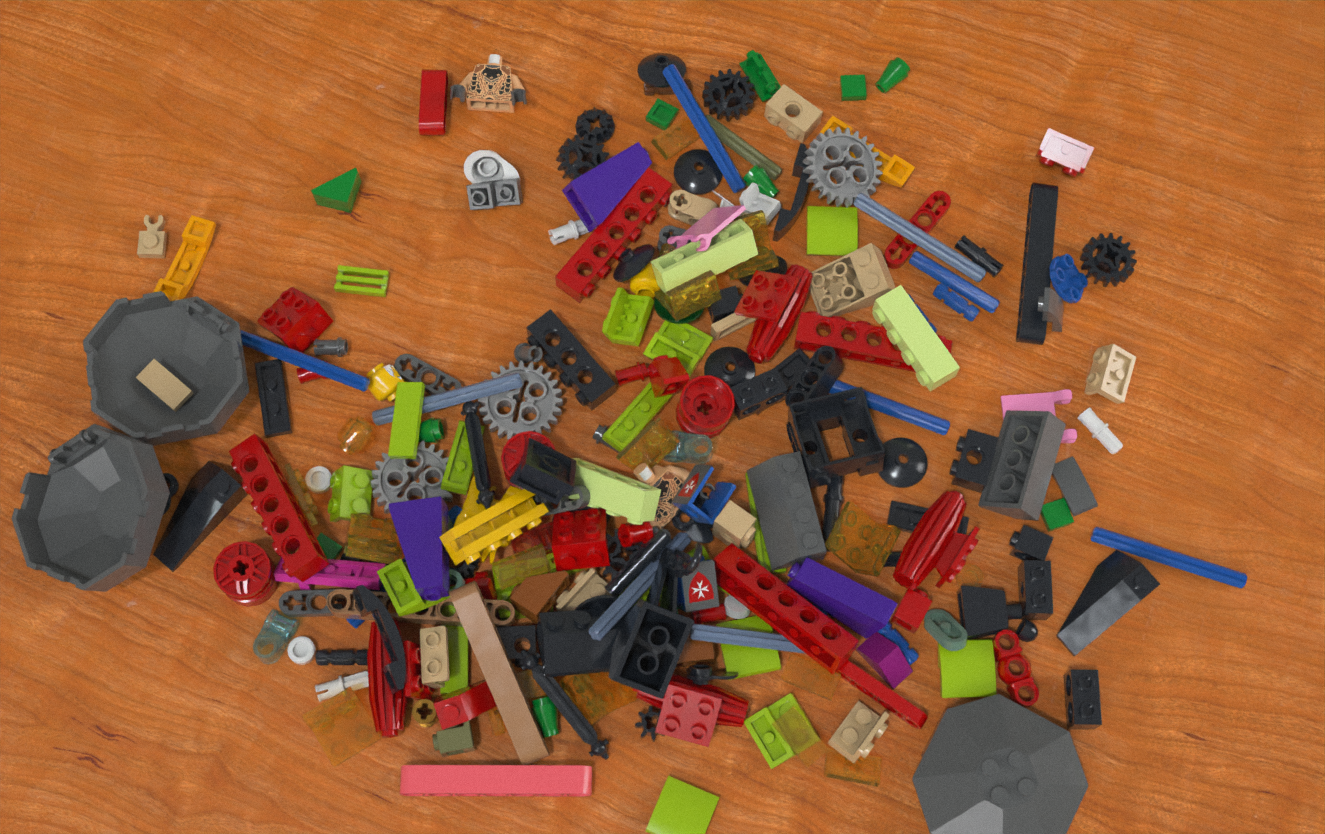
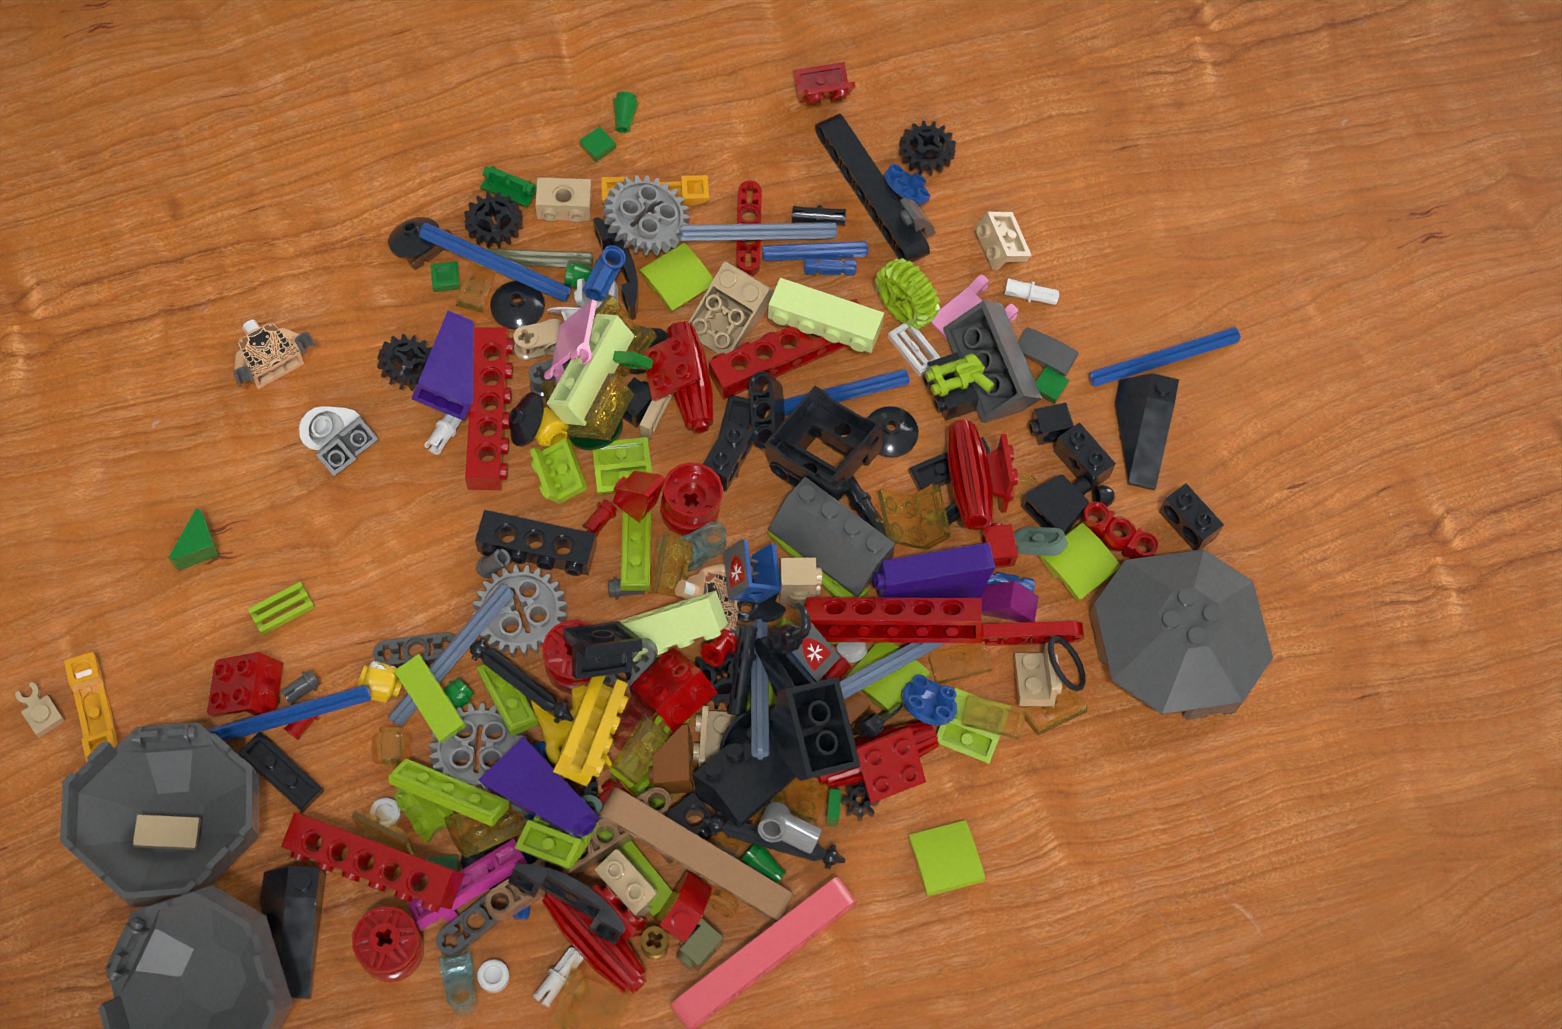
camera: 40 degrees left, 5 degrees down
black axle [316,650,368,666] -> none
red beam [419,69,448,136] -> none
black gear [575,107,615,144] -> none
black dish [704,347,755,387] -> none
none -> lime tile [389,759,509,827]
none -> blue piece [582,246,626,301]
none -> green tile [613,351,653,370]
none -> light grey piece [758,802,822,854]
none -> green tile [826,789,842,827]
none -> lime gear [875,258,940,330]
none -> white tile [887,323,941,377]
none -> blue dish [902,675,957,726]
none -> lime piece [925,354,995,397]
none -> black piece [1048,636,1086,692]

